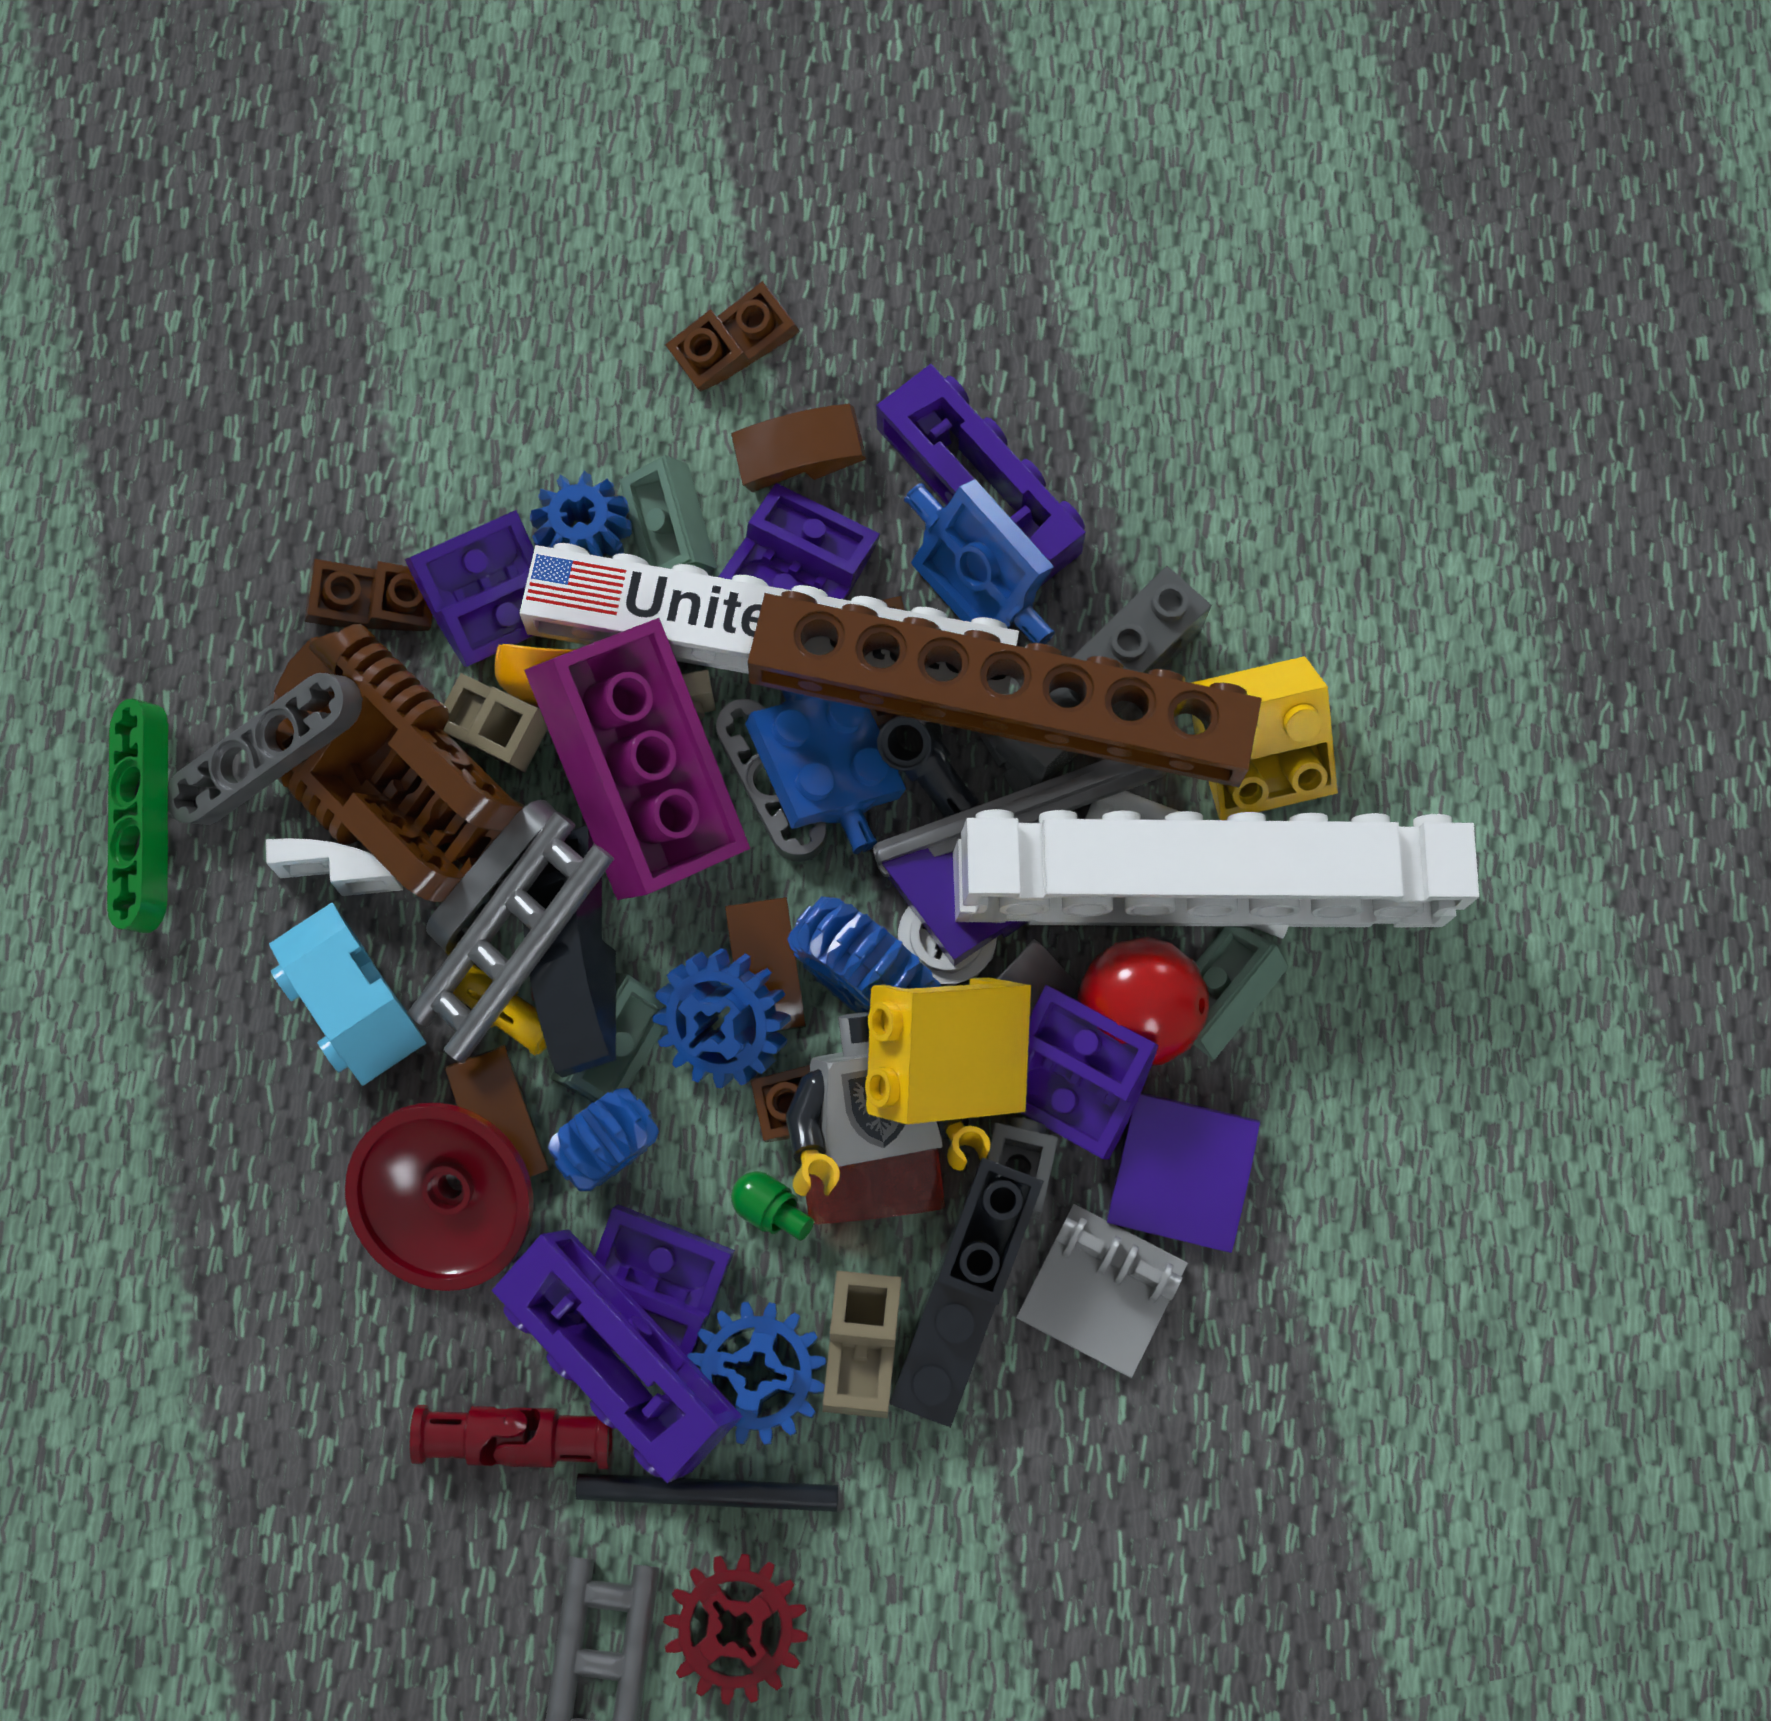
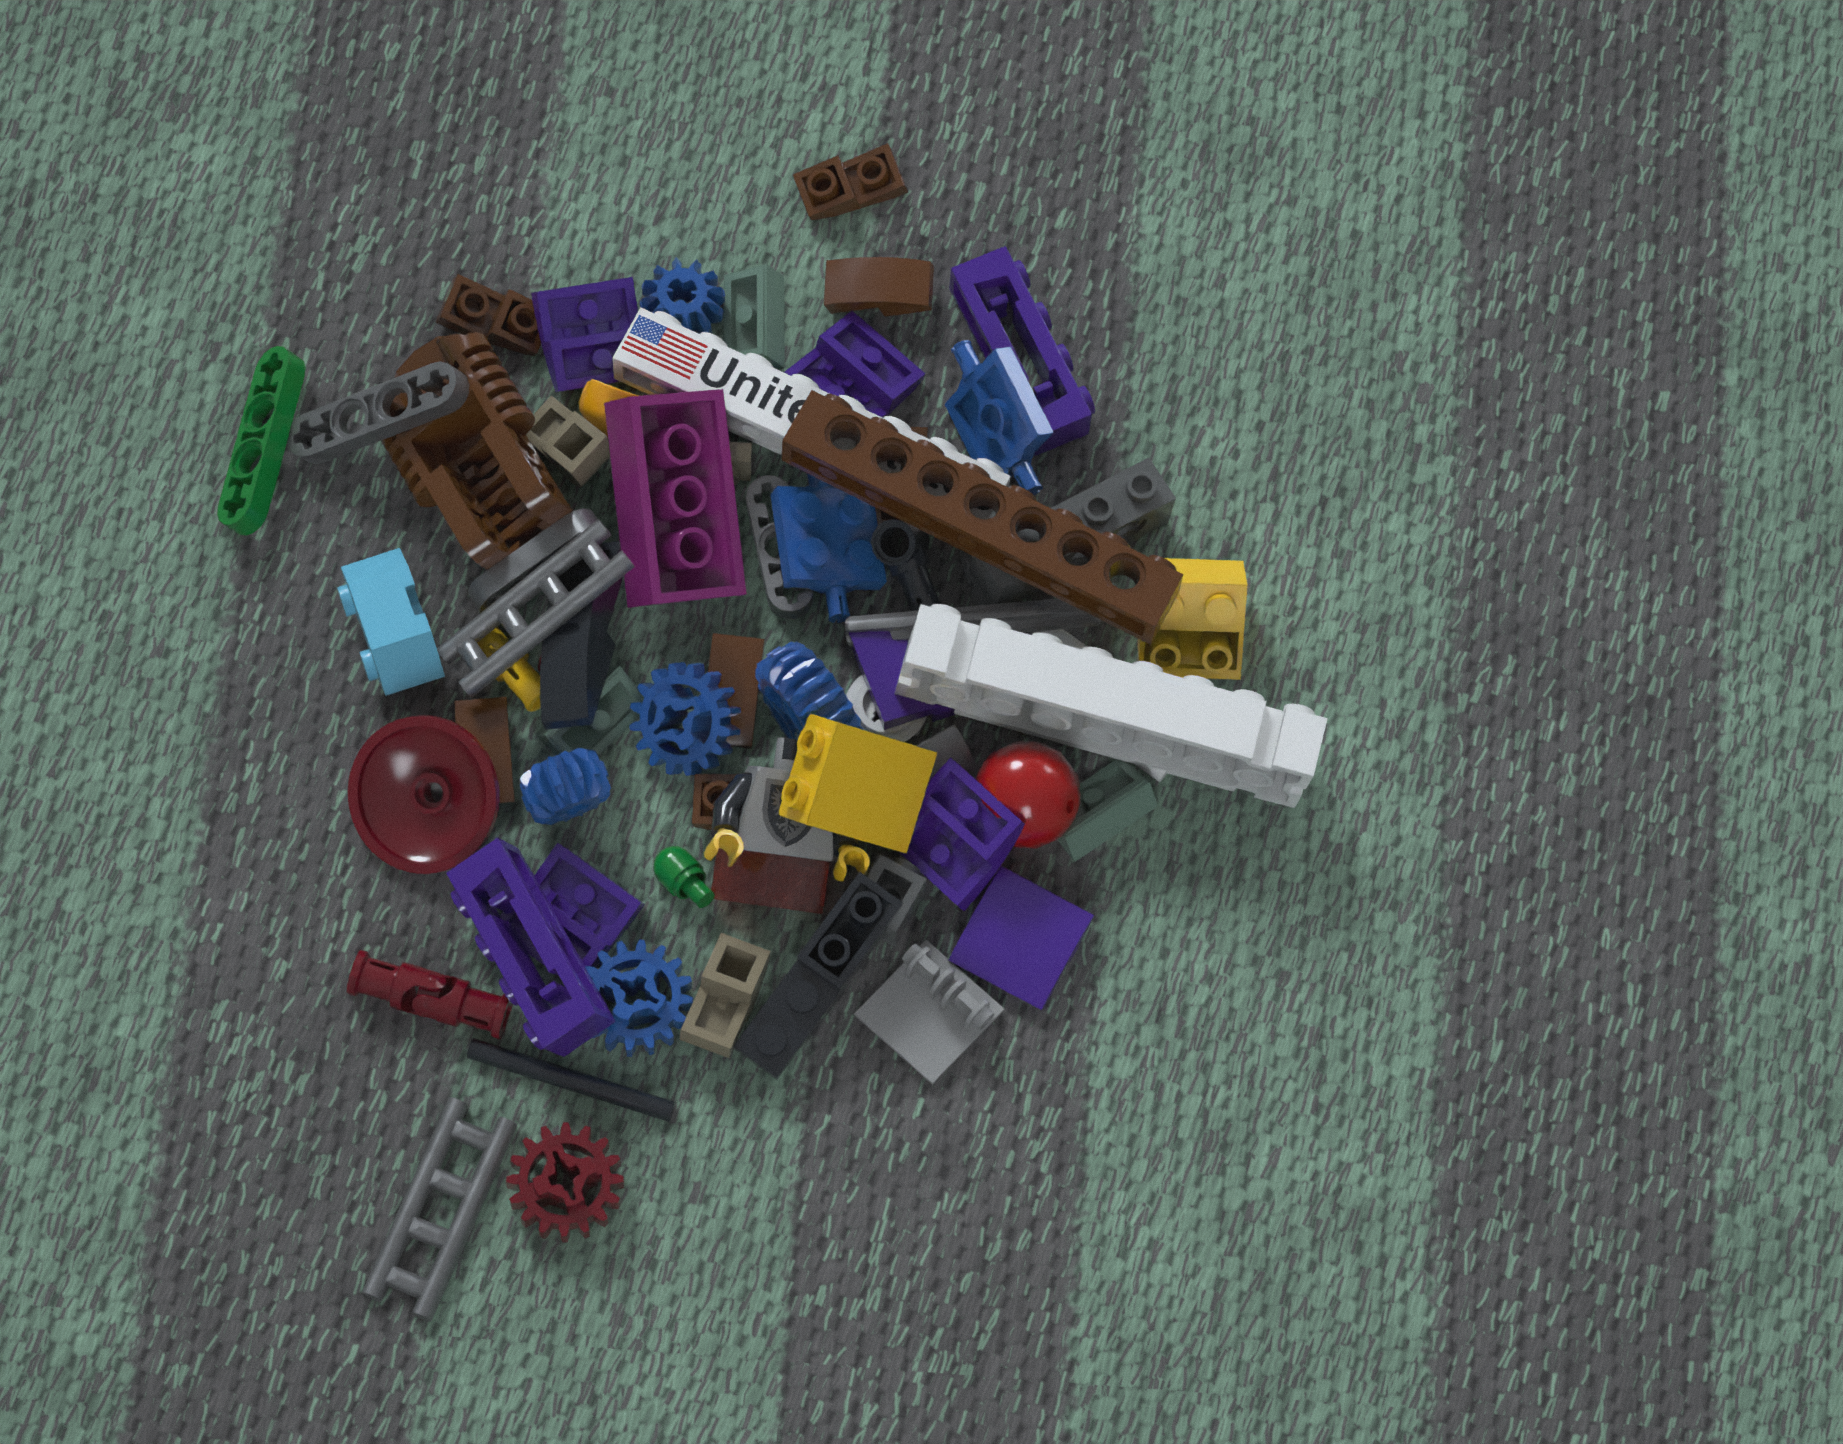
camera: 10 degrees right, 5 degrees down
white slope [266,838,403,896] -> none

